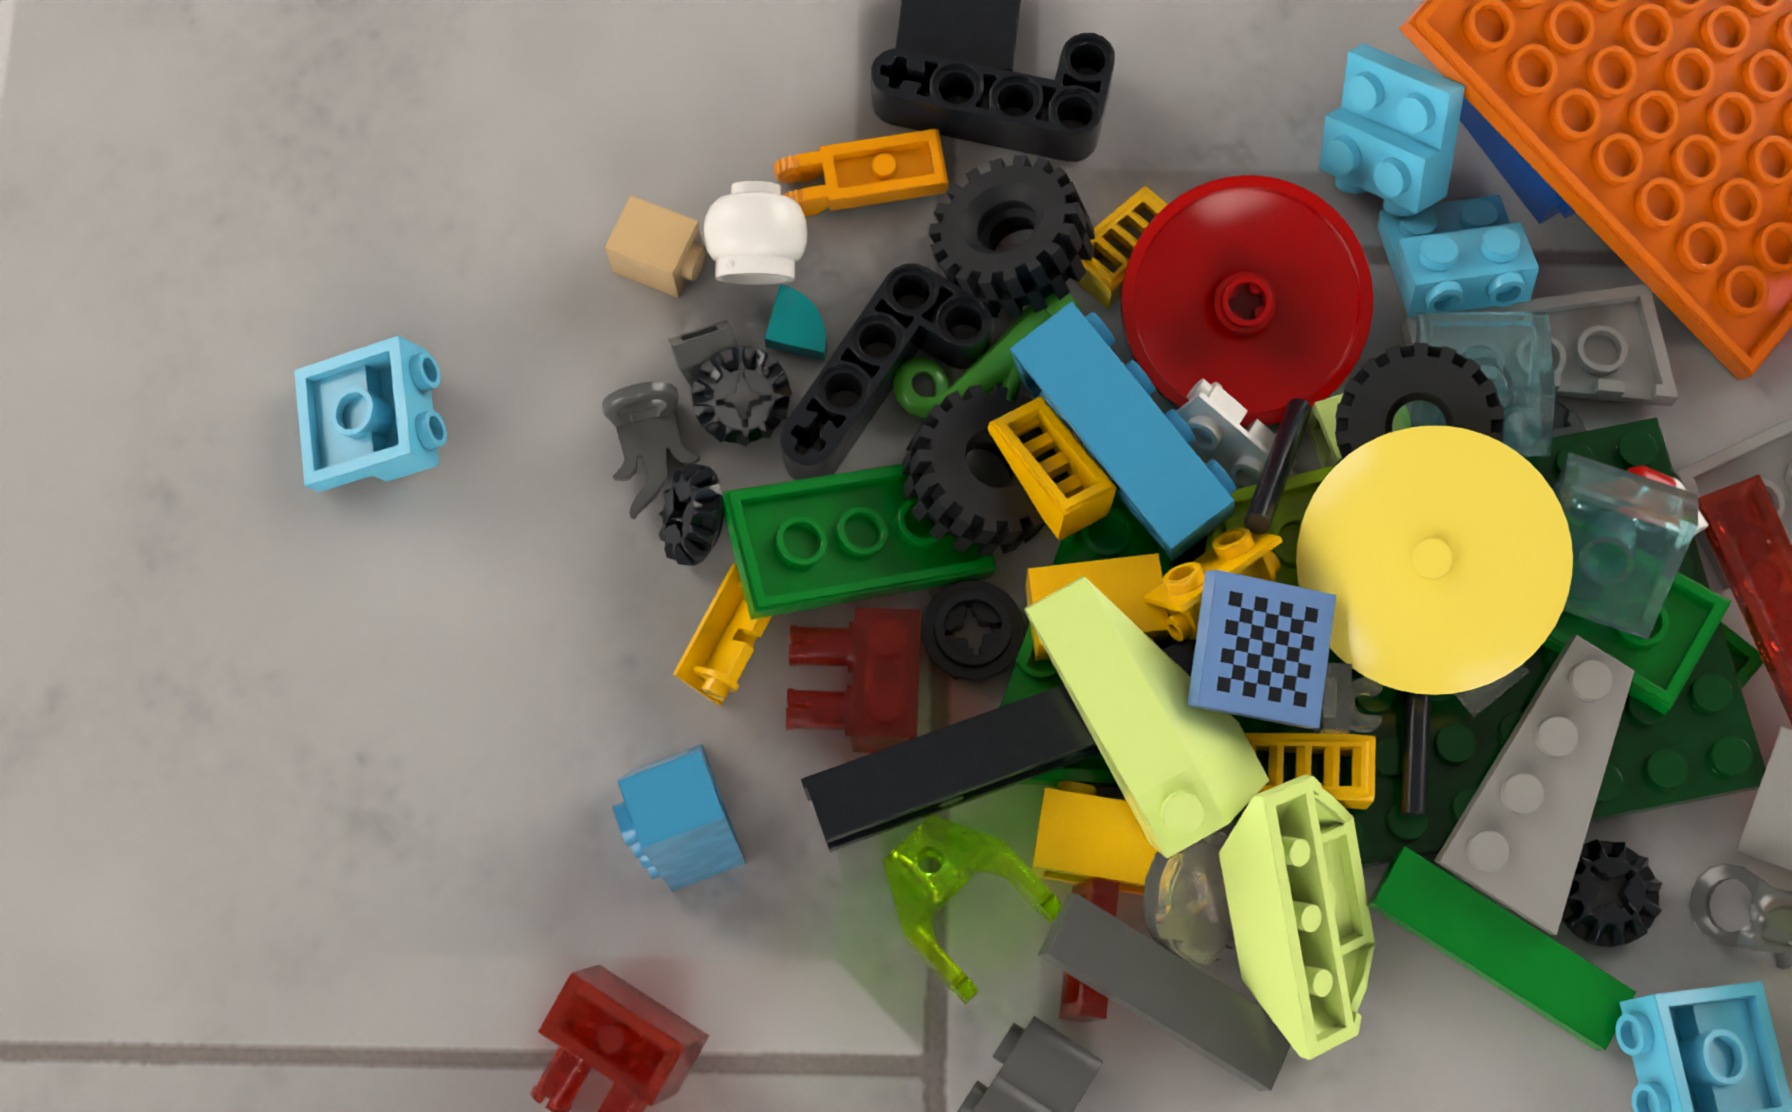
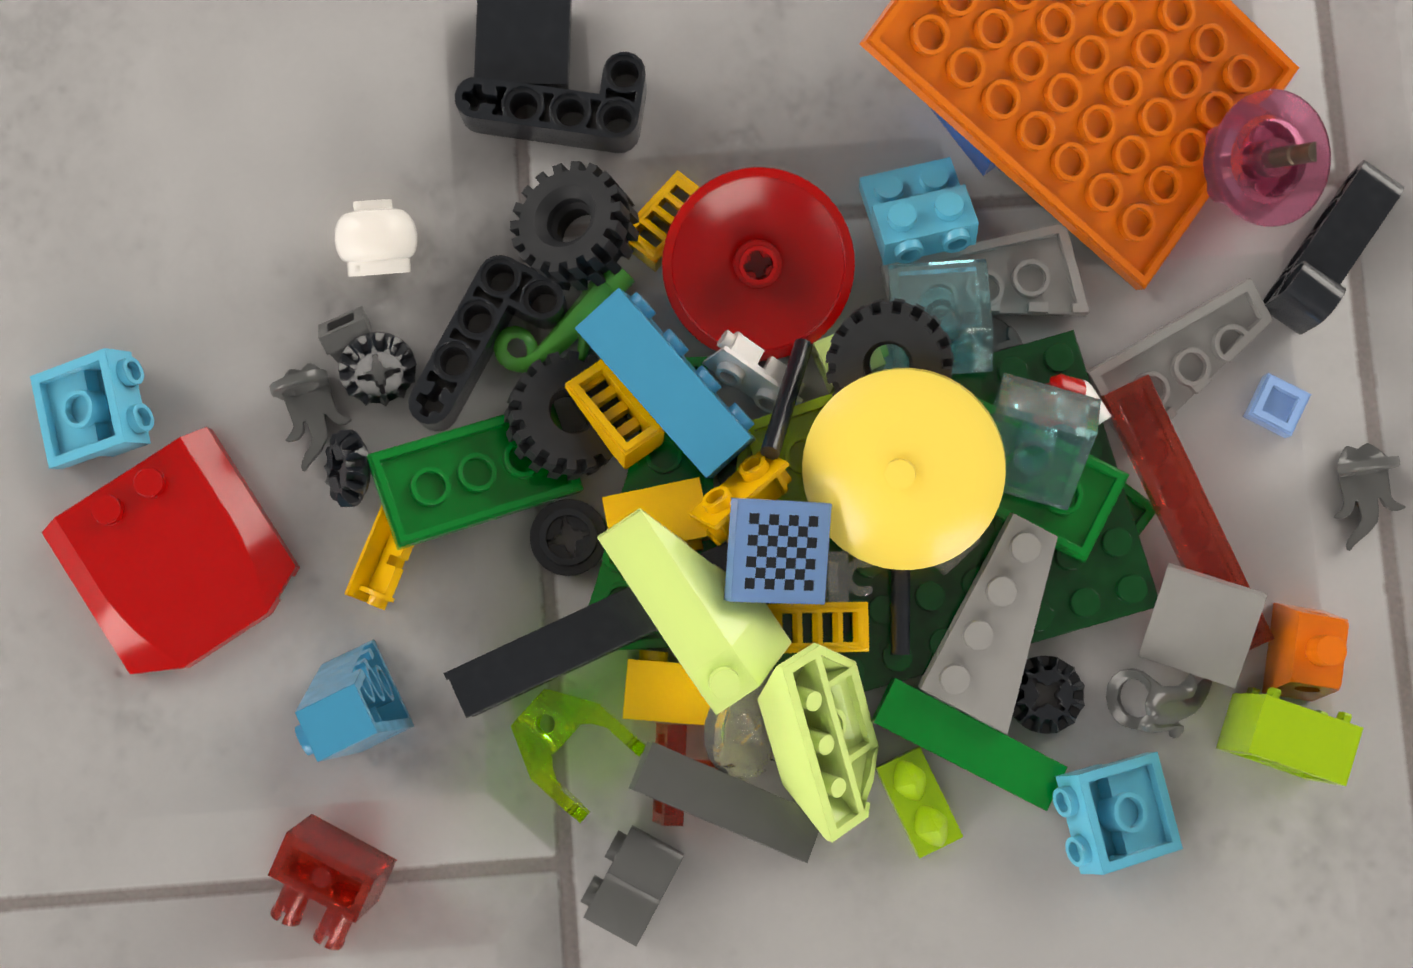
camera: 10 degrees left, 10 degrees up
tan brick [605,195,707,298] -> none
teal tile [764,284,827,361] -> none
light orange hinge [773,129,949,216] -> none
clear red brick [786,608,921,753] -> none
medium azure plate [1319,43,1465,216] -> none
none -> red wedge [41,426,300,674]
none -> lime tile [875,746,964,859]

